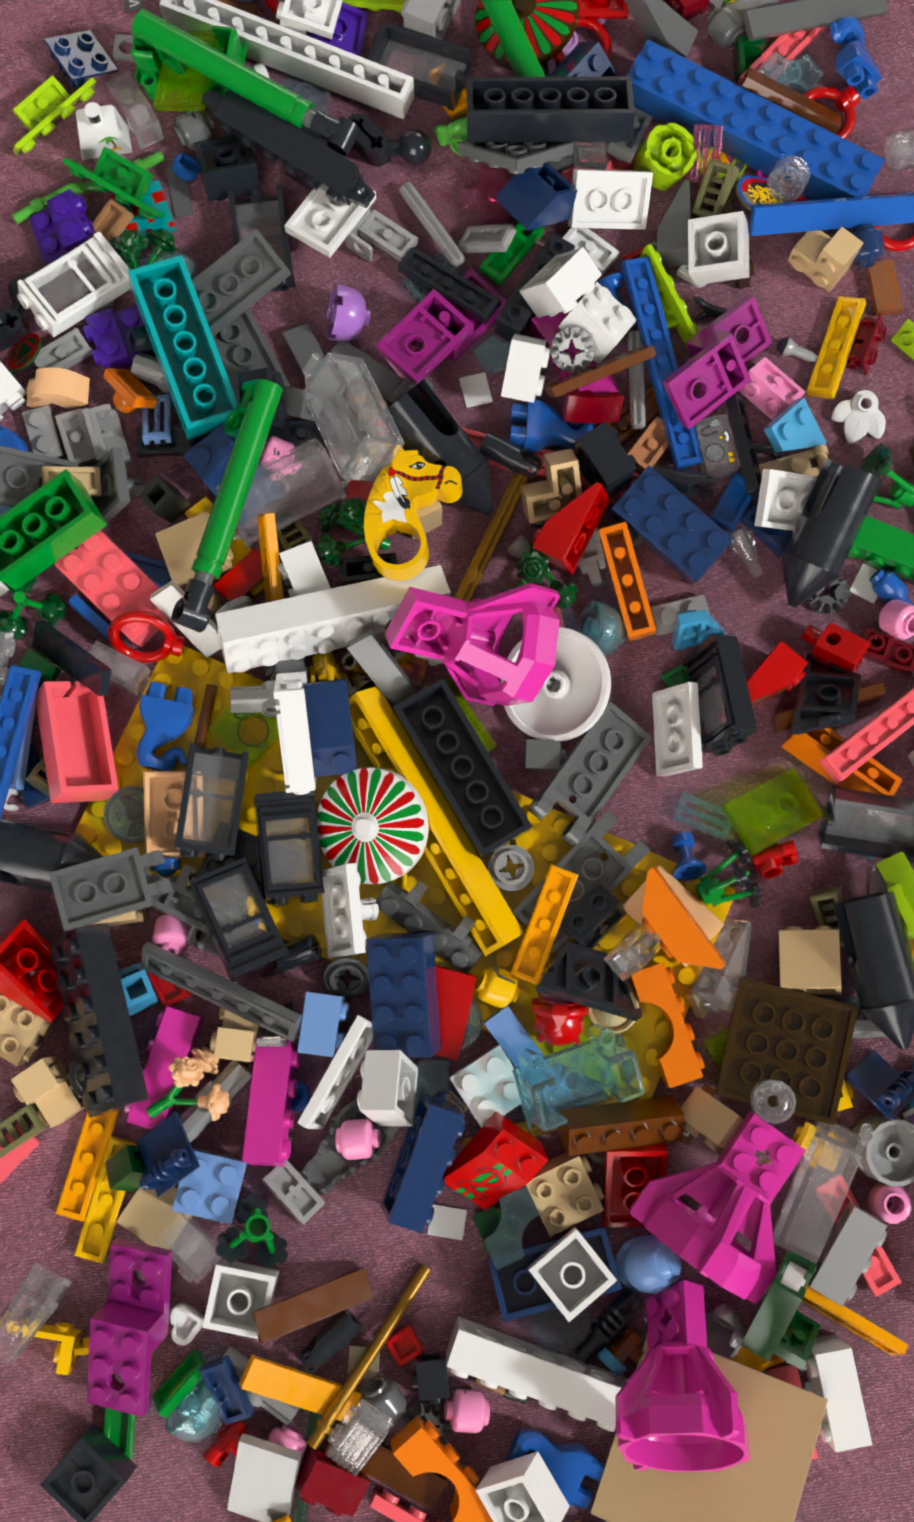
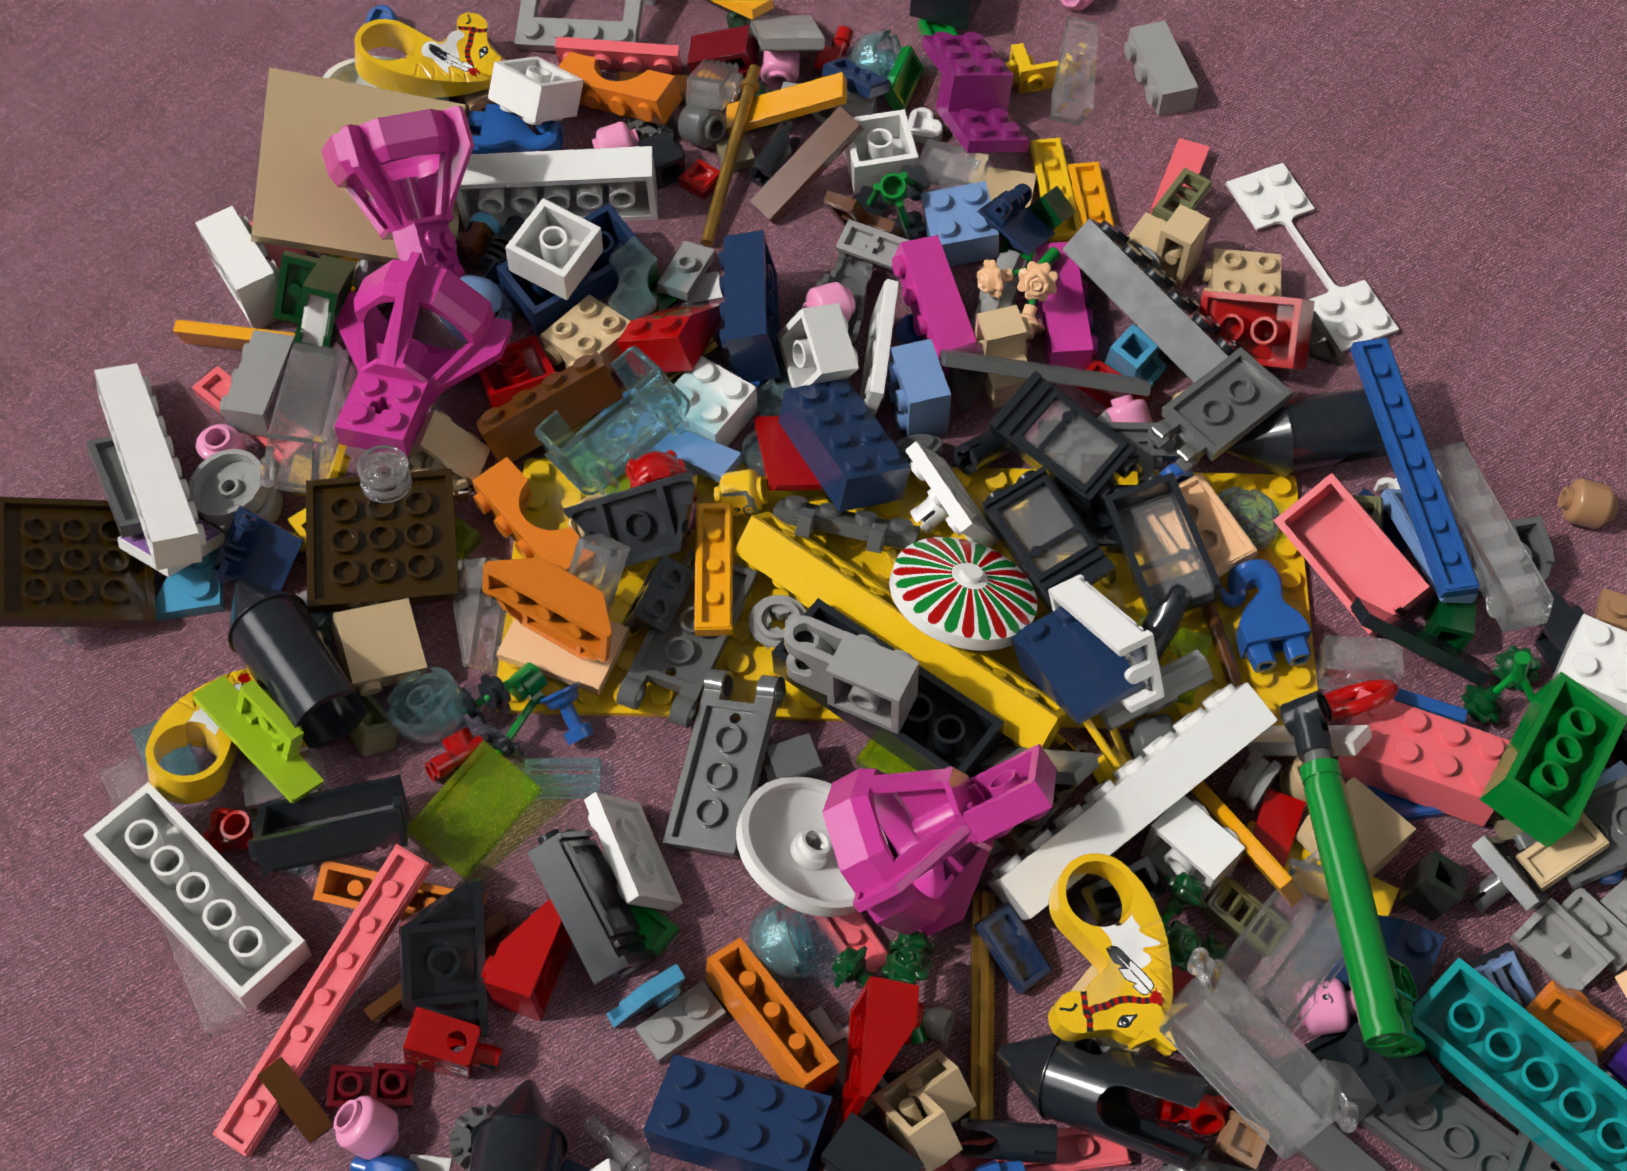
camera: 165 degrees right, 20 degrees down
none -> clear light blue cylinder [386,667,465,744]
none -> light grey plate [657,241,715,301]
none -> light grey brick [784,615,919,734]
none -> reddish brown tile [823,190,904,238]
none -> dark blue plate [973,902,1053,994]
none -> black piece [1131,584,1191,662]

